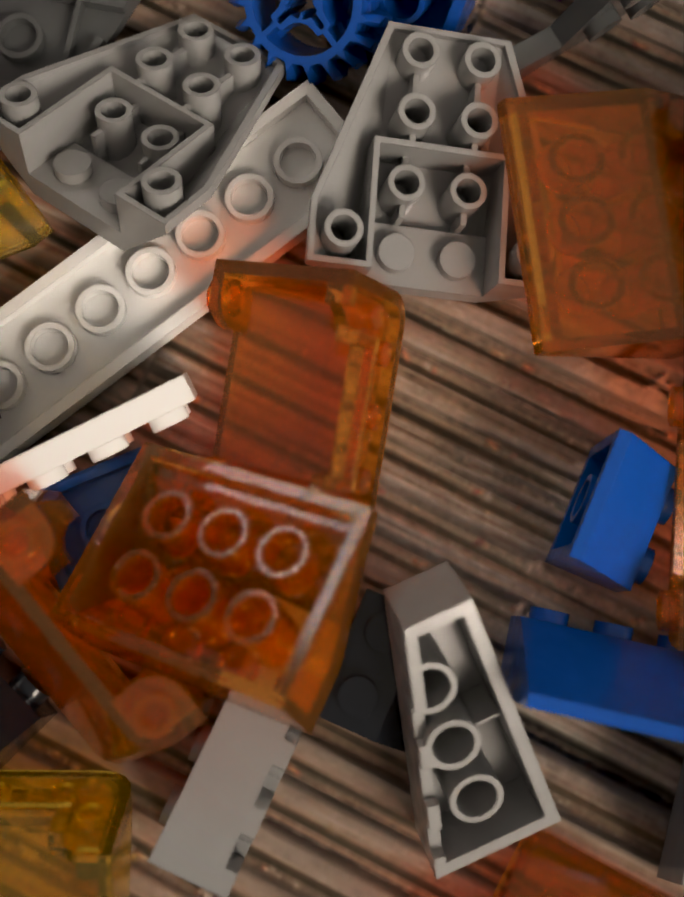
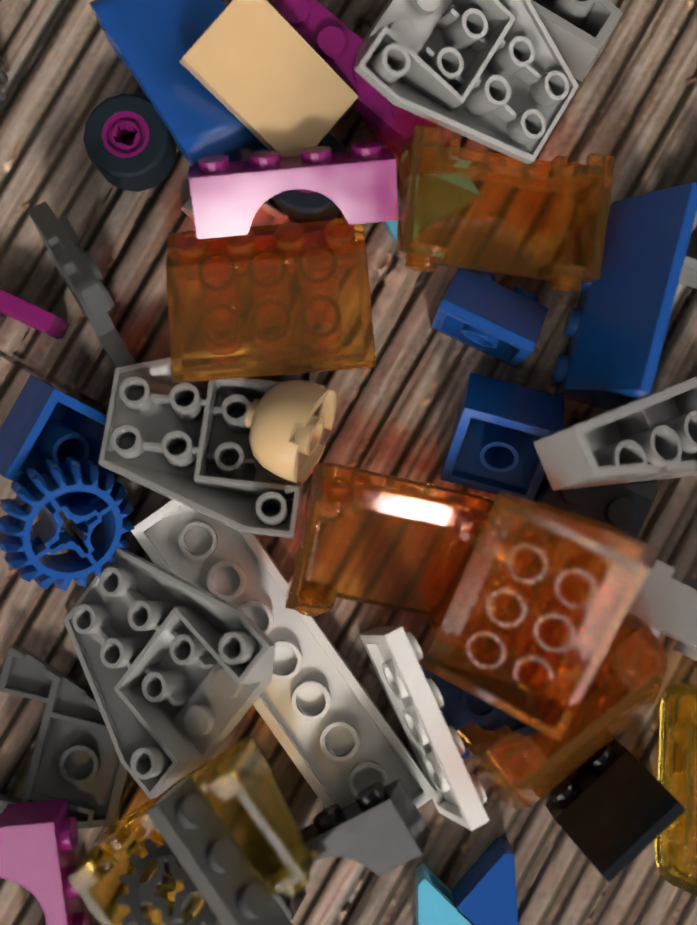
camera: 85 degrees left, 5 degrees up
none -> tan cylinder [245,379,337,483]
none -> blue slope [440,372,565,504]

